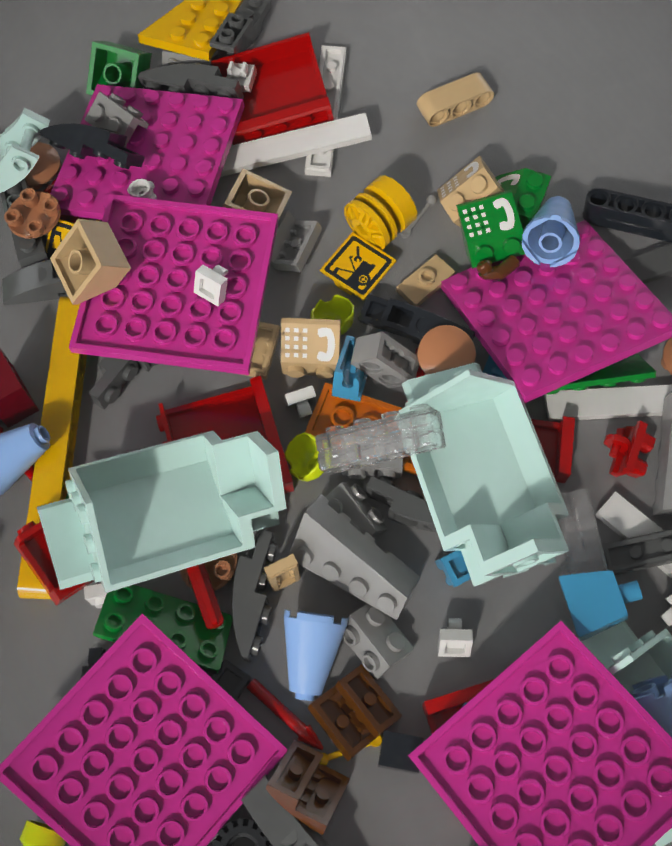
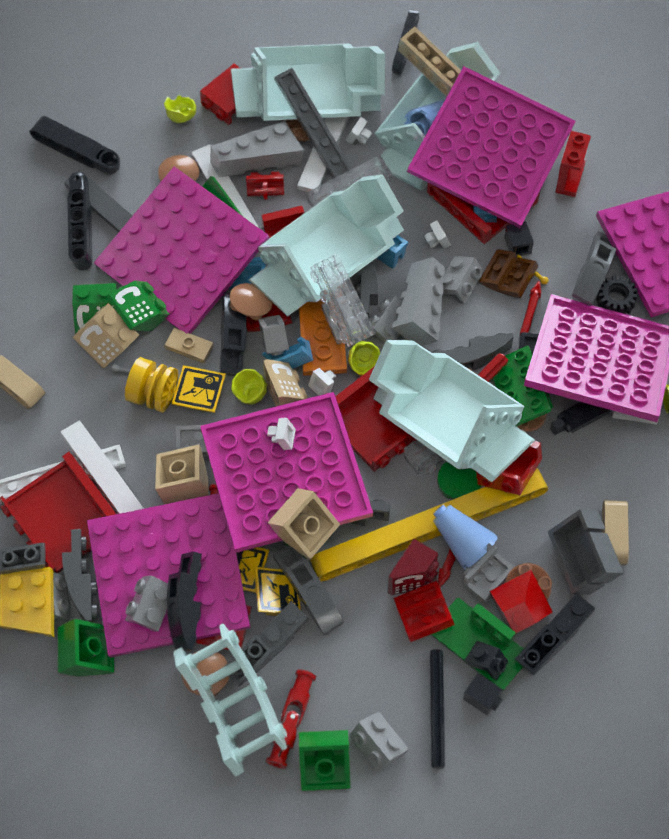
camera: 115 degrees left, 5 degrees down
nougat dish [4,188,61,239] -> none
white plate [127,179,157,199] -> none
white tile [226,61,257,93] -> none
tan plate [264,554,301,592] -> none
reddish brown slope [266,739,350,835] -> none
light blue cone [284,609,348,701] -> none
reddish brown arm [477,255,520,280] -> none
light blue cone [522,196,580,267] -> none
dark azure torso [559,570,643,641] -> none

